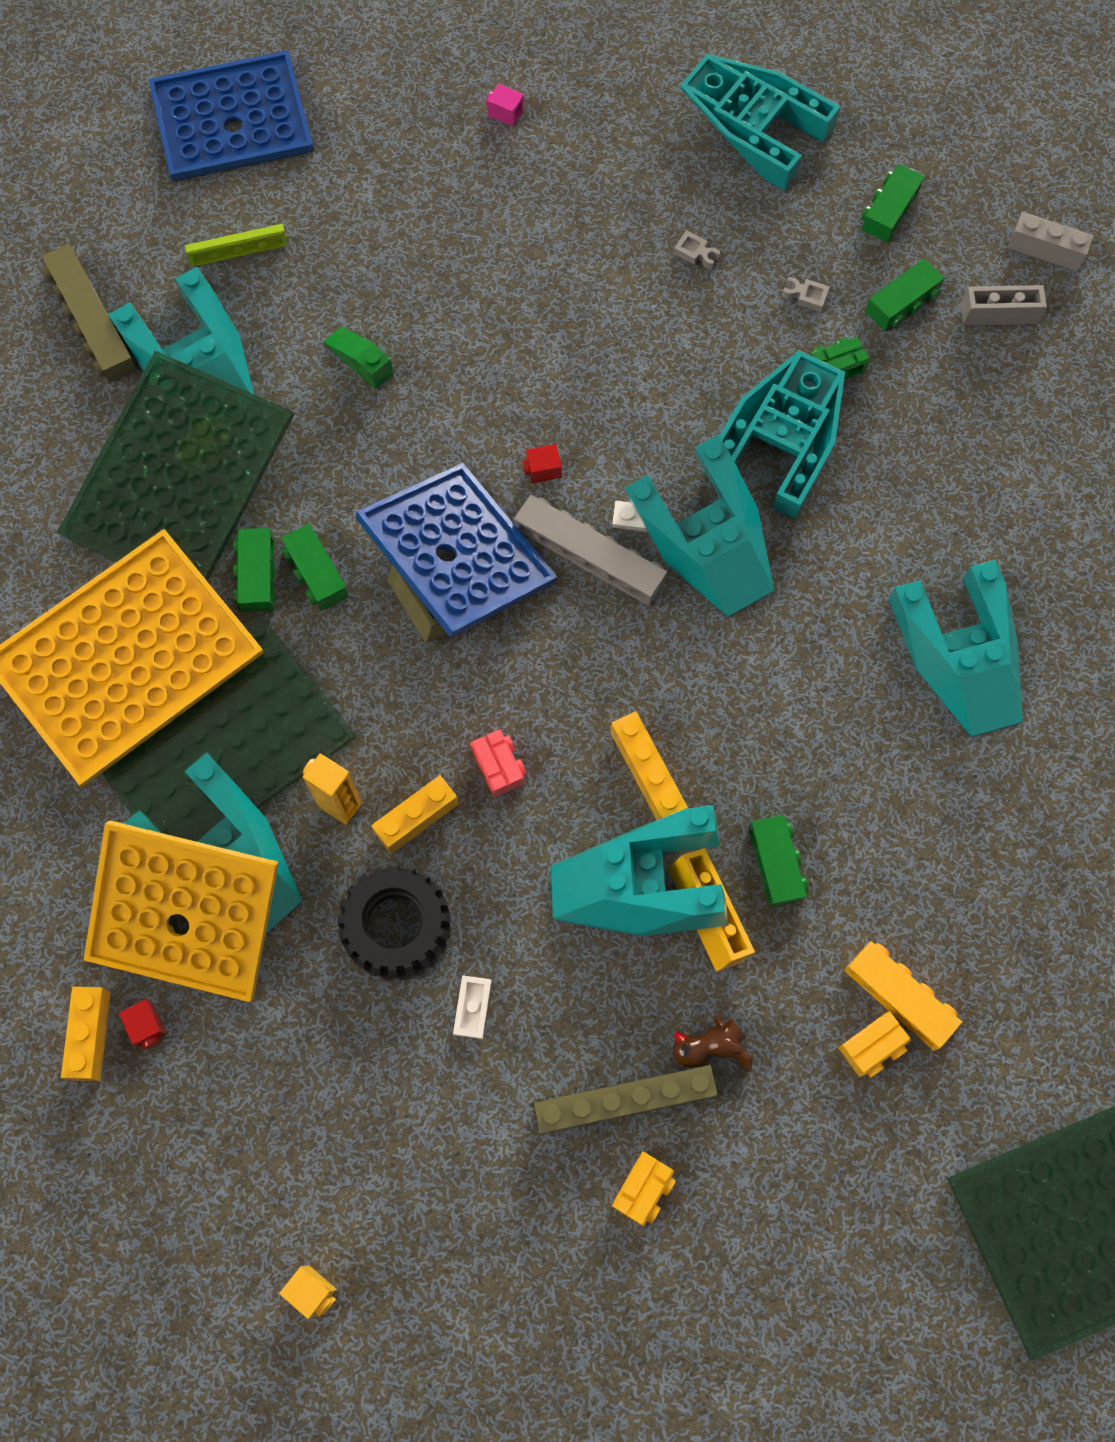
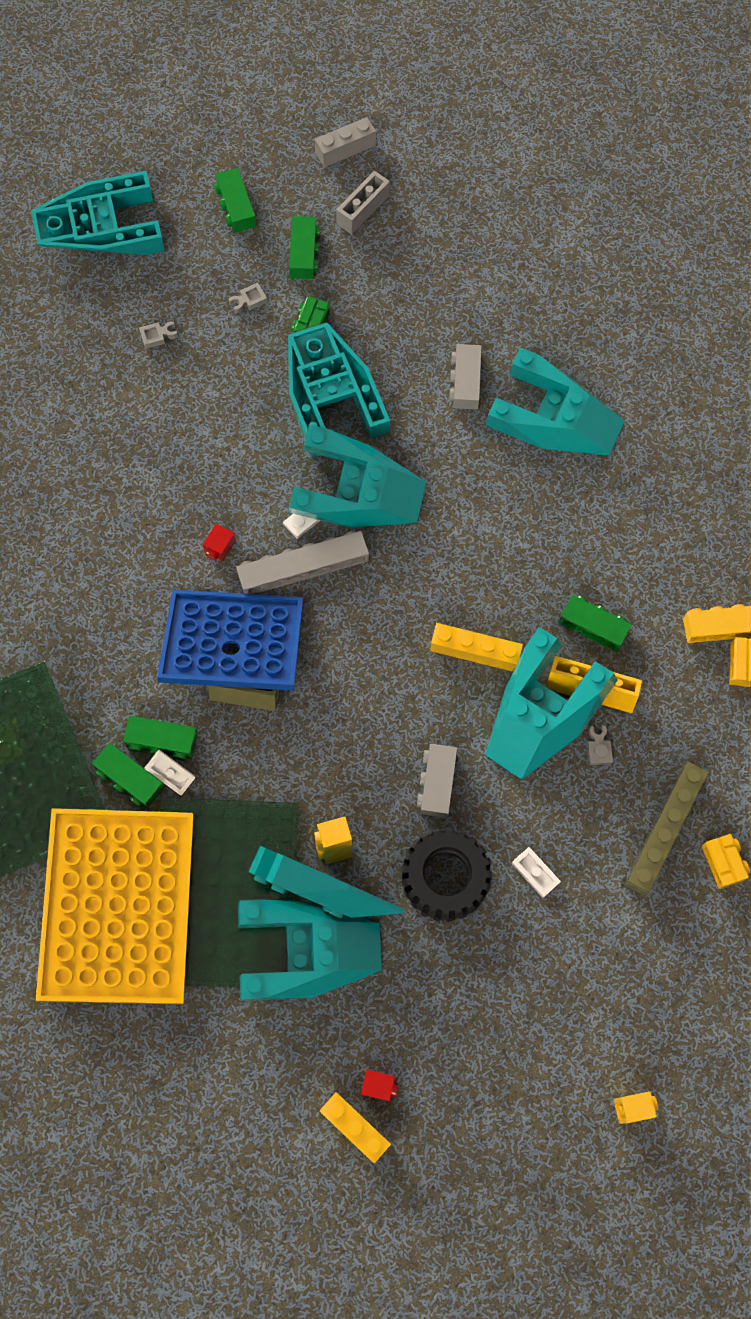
camera: 50 degrees left, 0 degrees up
yellow plate [84,821,279,1002] -> none
green slope [323,326,393,390] -> none
yellow brick [371,775,459,855] -> none
coral brick [470,730,527,798] -> none
reddish brown animal [672,1015,752,1072] -> none
none -> white plate [145,750,195,796]
none -> teal wedge [249,846,404,919]
none -> light grey brick [417,744,457,818]
none -> light grey brick [449,344,481,410]
none -> light grey plate [587,726,613,765]

